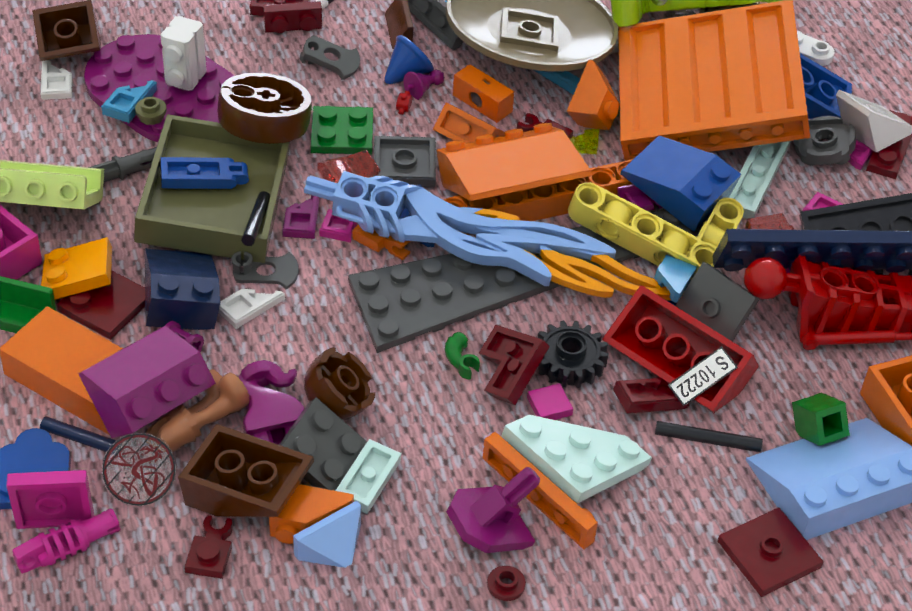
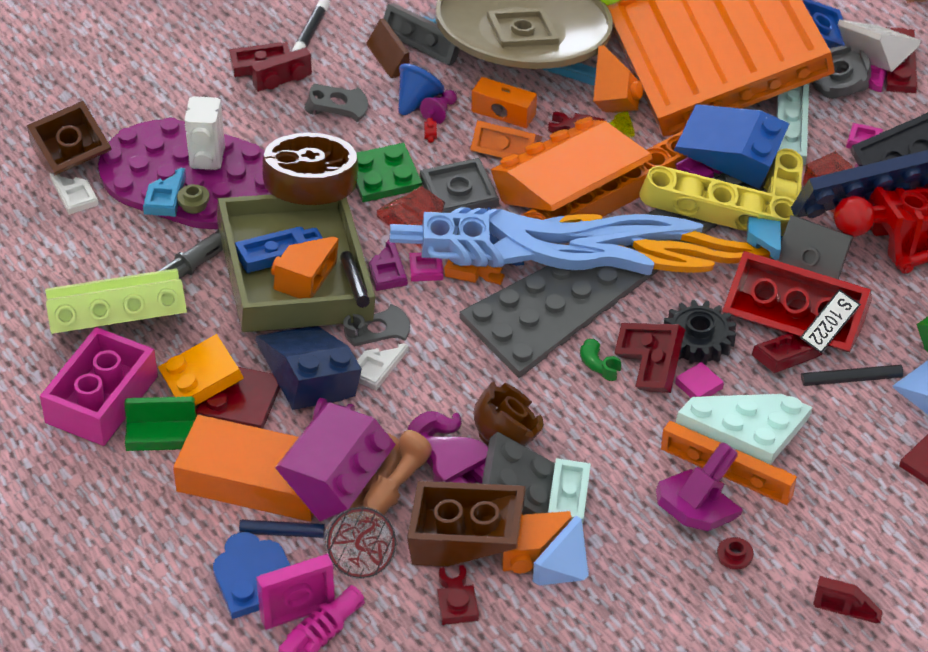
camera: 15 degrees left, 0 degrees up
none -> orange slope [271,236,339,299]

